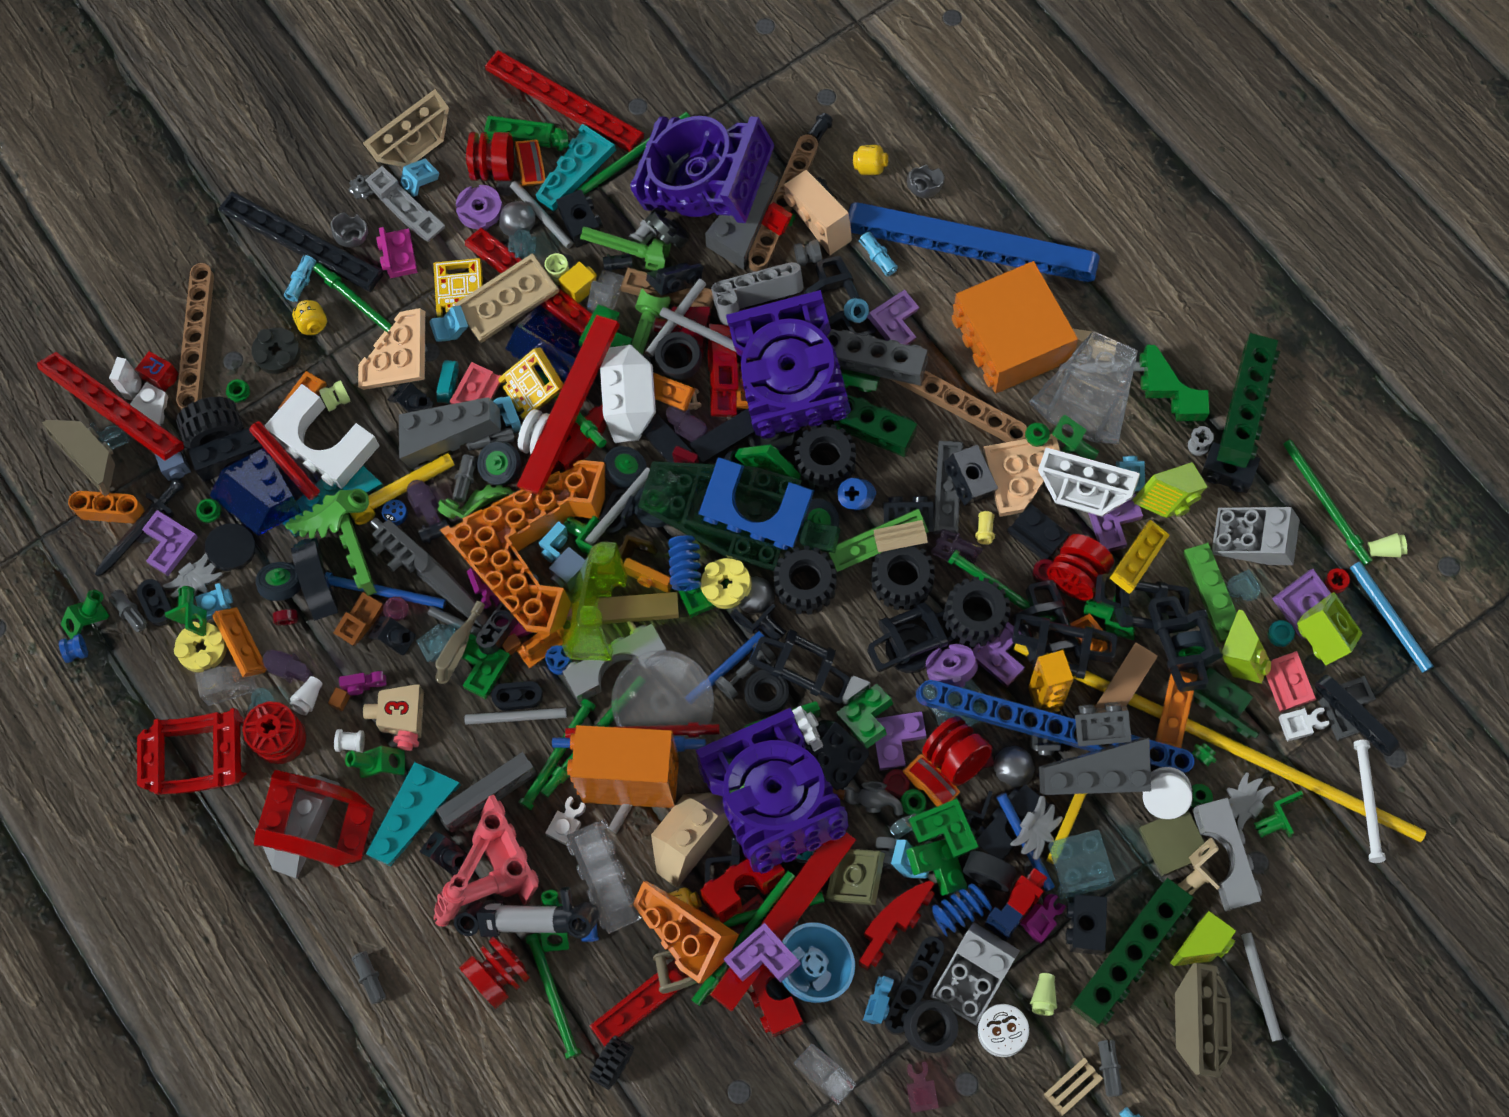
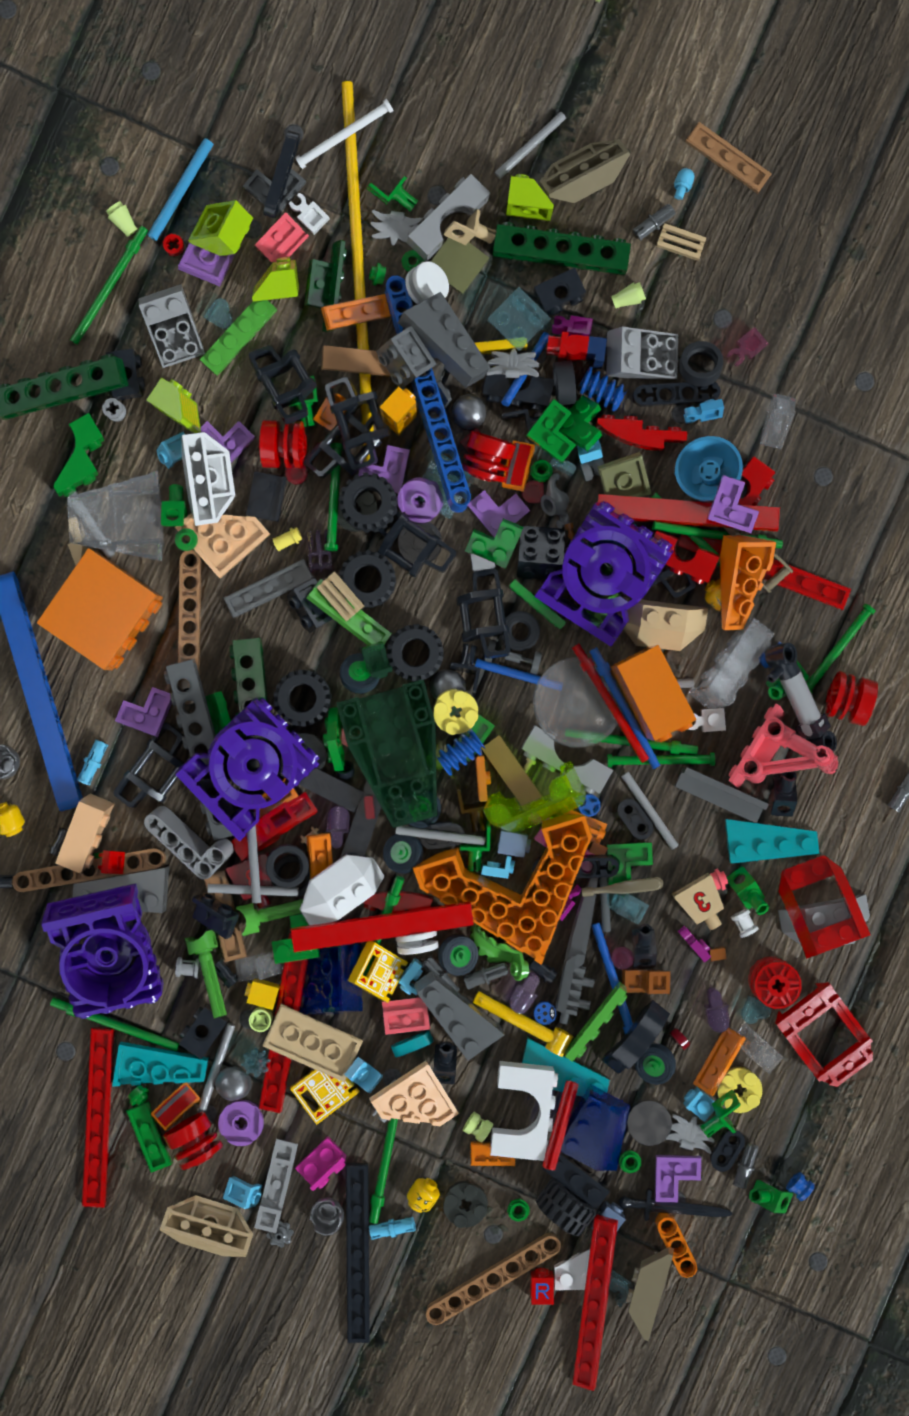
camera: 130 degrees left, 20 degrees up
white plate [109,357,141,400] -> none
bright green plant [285,489,369,539] -> none
white cone [289,676,323,715] -> none
black tyre [589,1035,634,1090] -> none
pearl dark grey plate [645,208,689,249] -> none
black bar [664,153,690,186] -> none
blue arch [699,457,815,550] -> none
white plate [792,706,823,752] -> none
dark grey wheel [794,239,822,267] -> none
blue piece [837,478,876,510] -> none
medium azure piece [844,298,869,323] -> none
black brick [944,445,998,506] -> none
white head [978,1004,1029,1057] -> none
yellow tile [1110,520,1169,594] -> none
black bar [1148,596,1223,692] -> none
black wheel [1171,631,1207,657] -> none
teal tile [1267,620,1295,647] -> none

